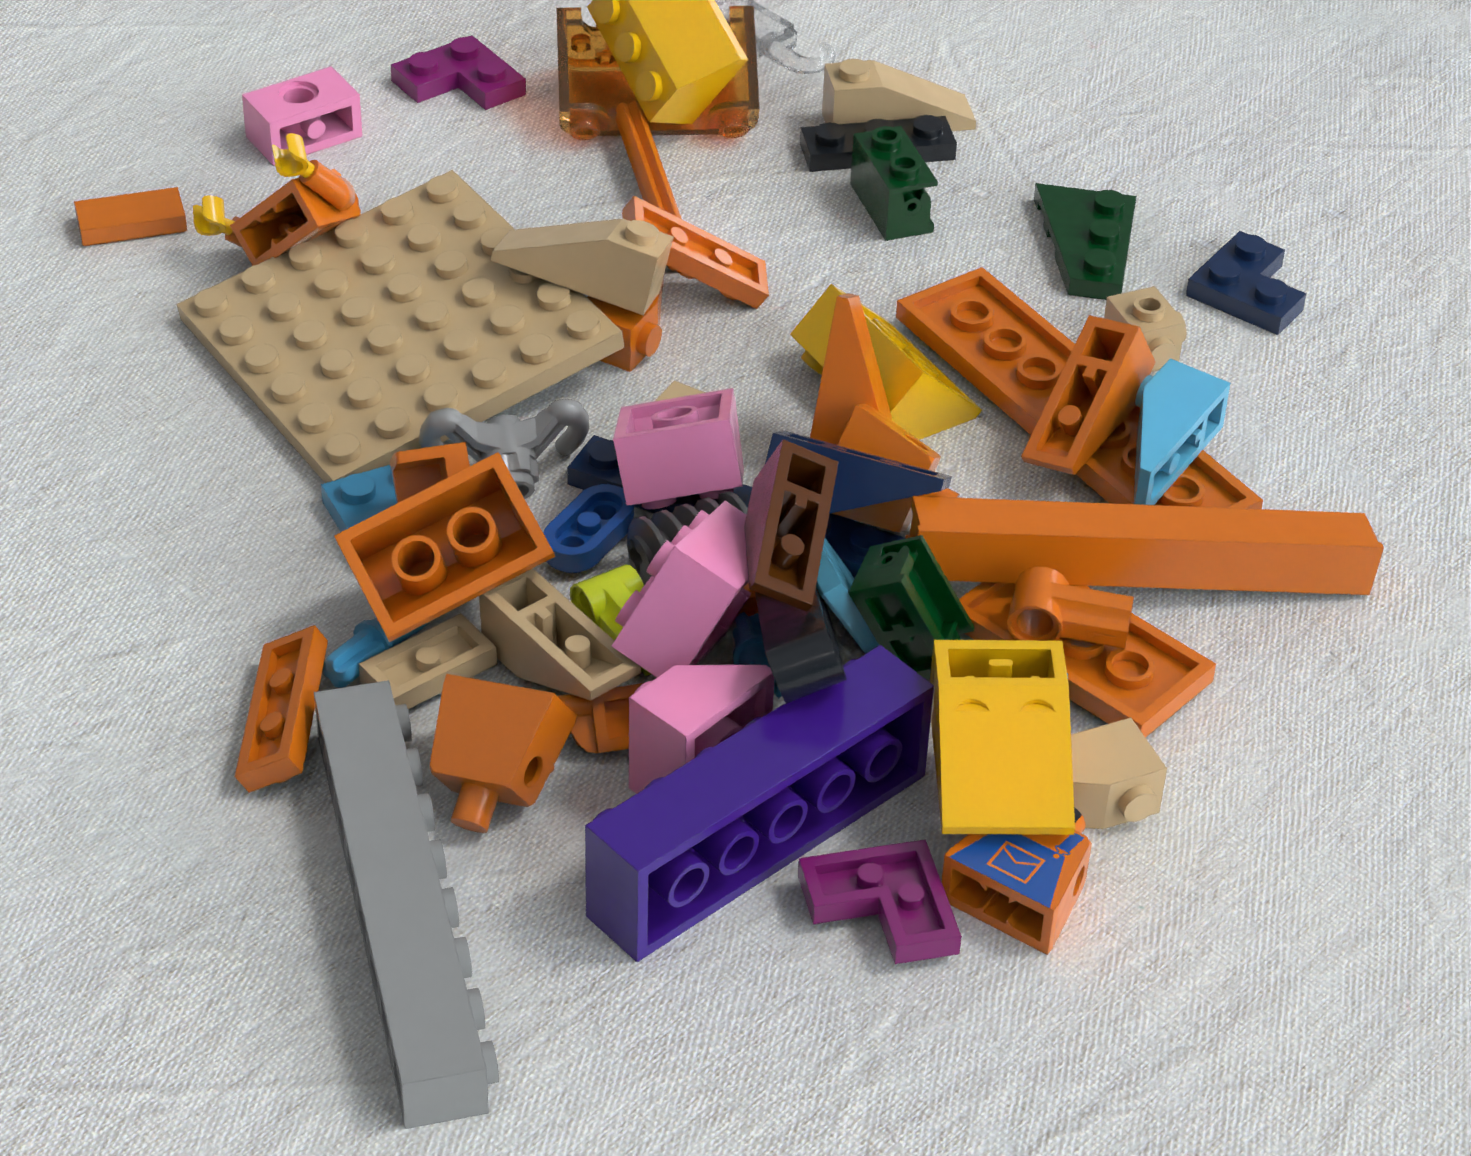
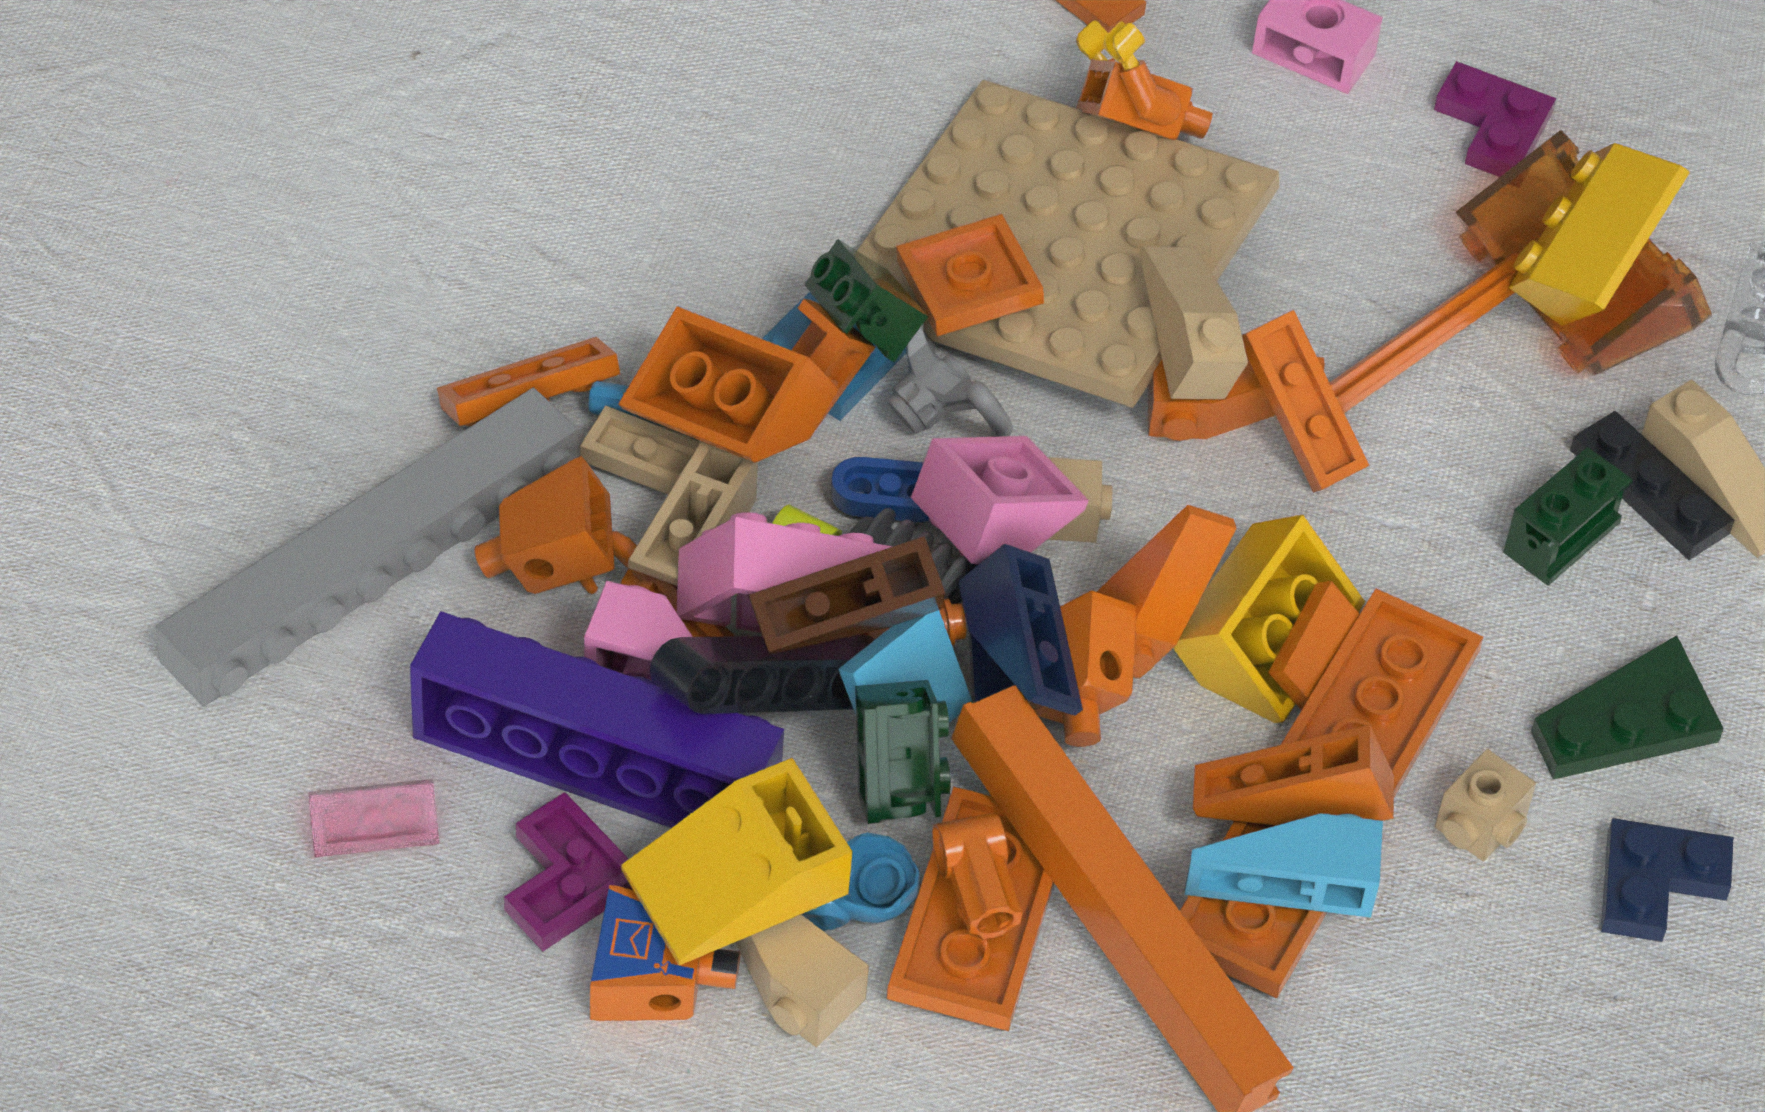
camera: 60 degrees right, 10 degrees up
none -> clear pink plate [308,779,439,857]
none -> dark green hinge [804,239,928,362]
none -> orange plate [896,214,1044,337]
none -> orange tile [1268,581,1360,710]

